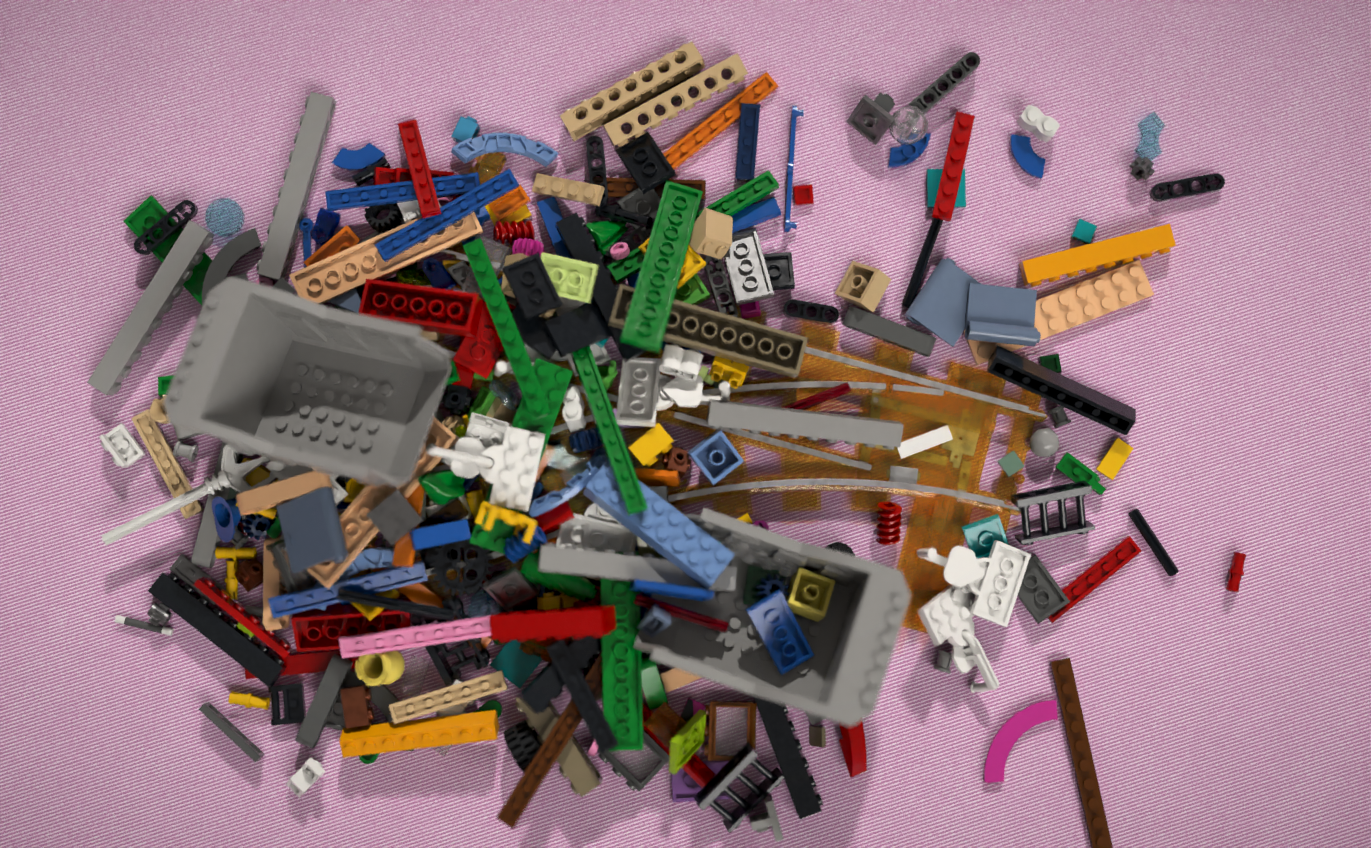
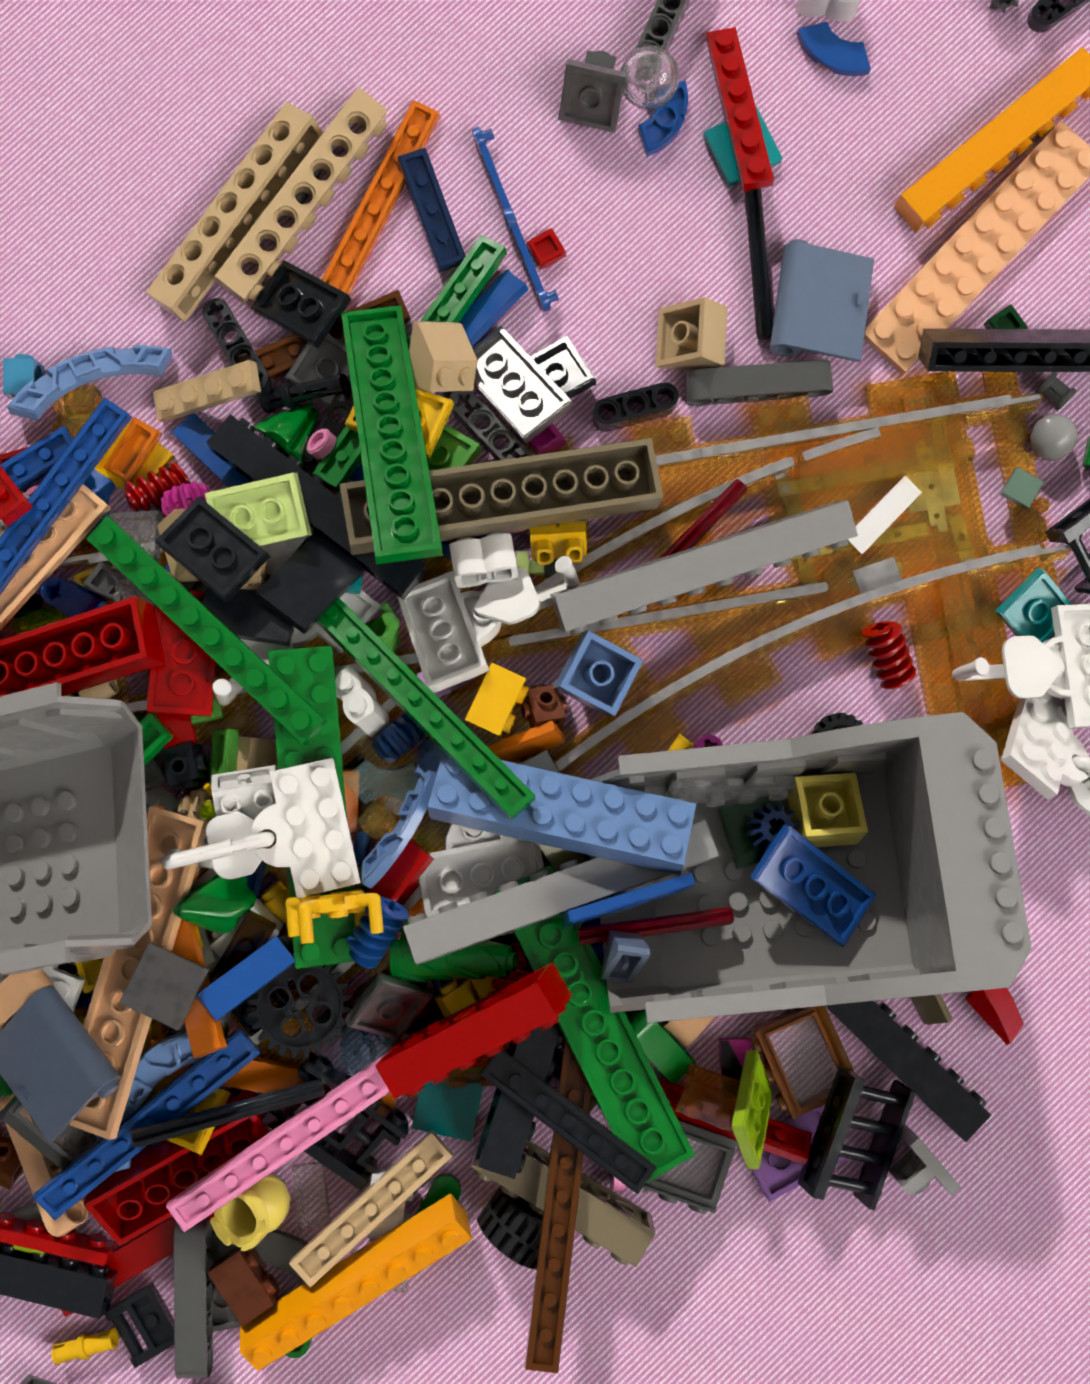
camera: 20 degrees left, 0 degrees up
clear light blue tile [489,379,520,411] -> none
light grey bush [934,650,952,674] -> none
sand blue door [965,283,1041,347] -> none
teal tile [1071,219,1097,244] -> none

